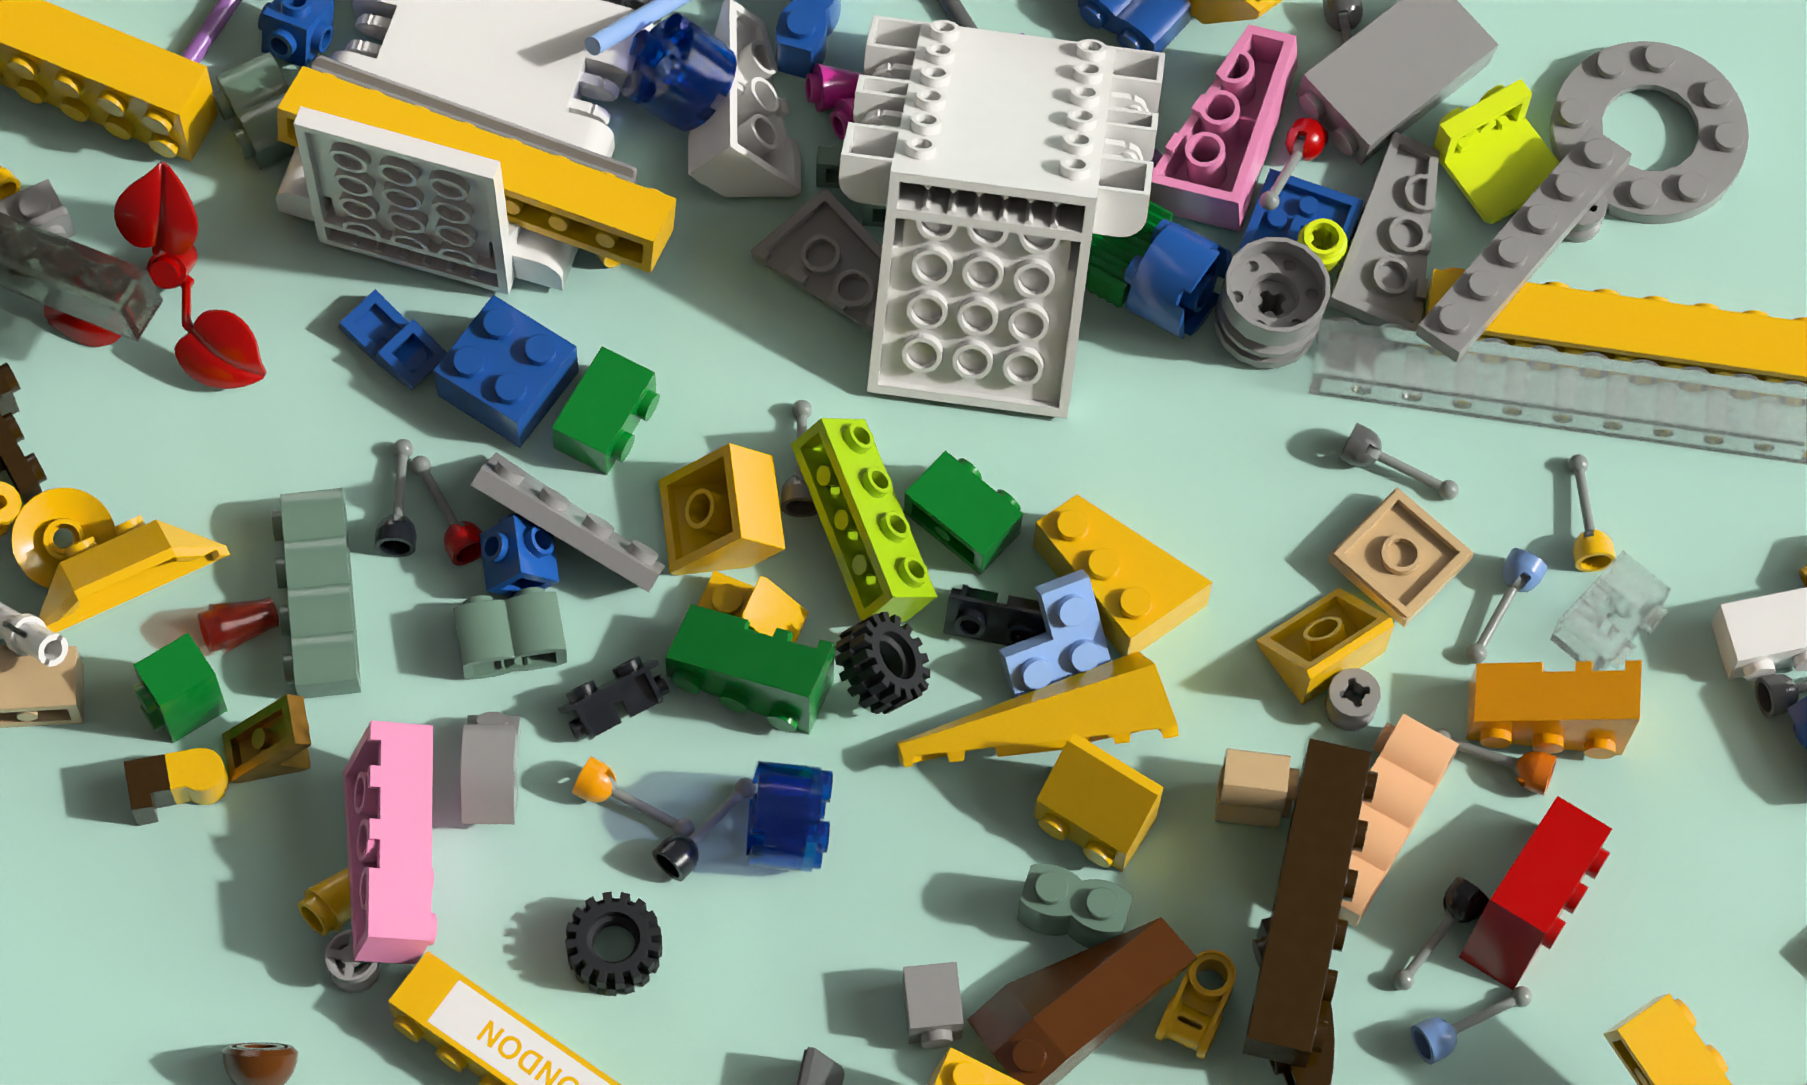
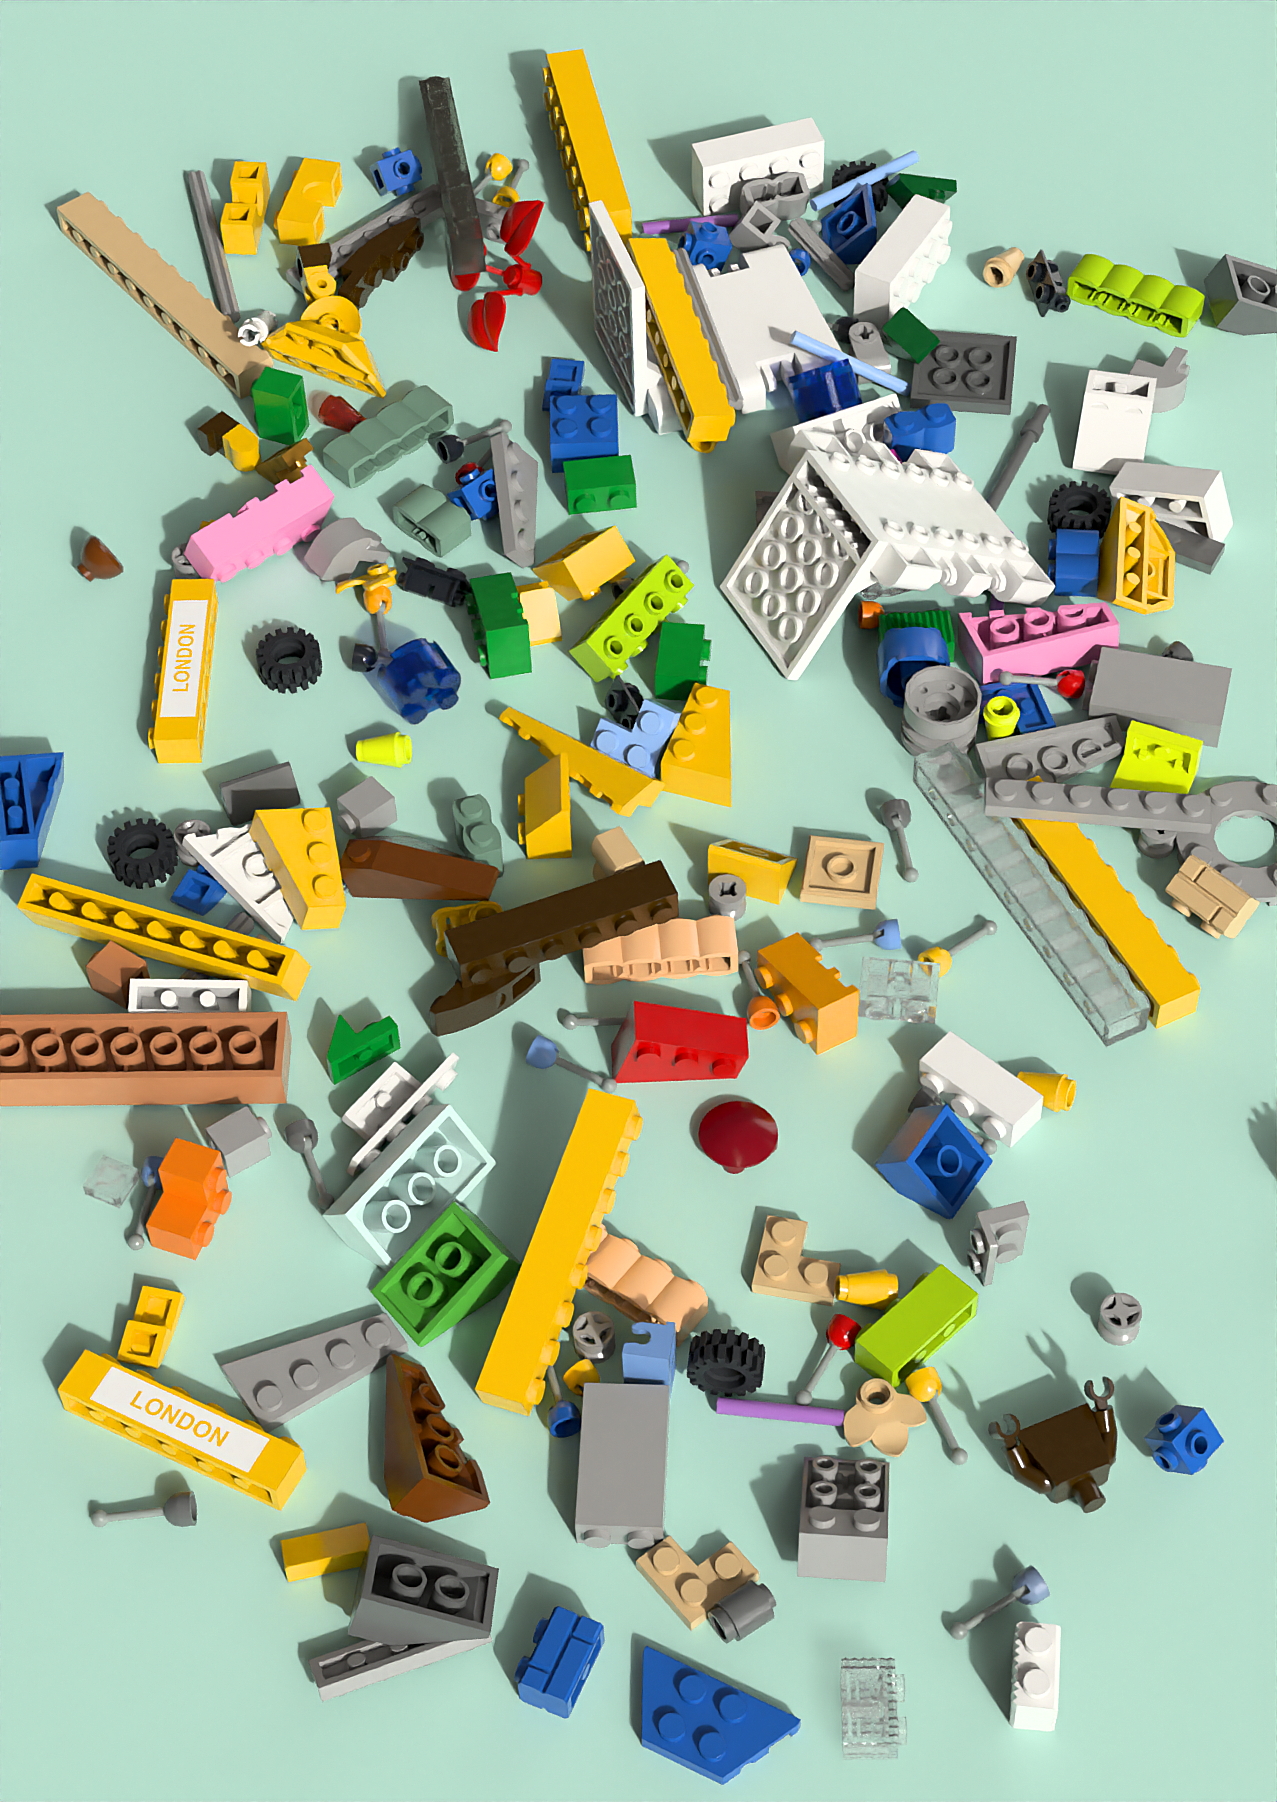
camera: 60 degrees right, 15 degrees down
black tyre [835,612,930,714] -> none
none -> yellow plate [335,563,397,594]
none -> neon yellow cone [356,731,412,768]
none -> dark red dish [698,1101,778,1174]
none -> tan brick [1165,854,1260,939]

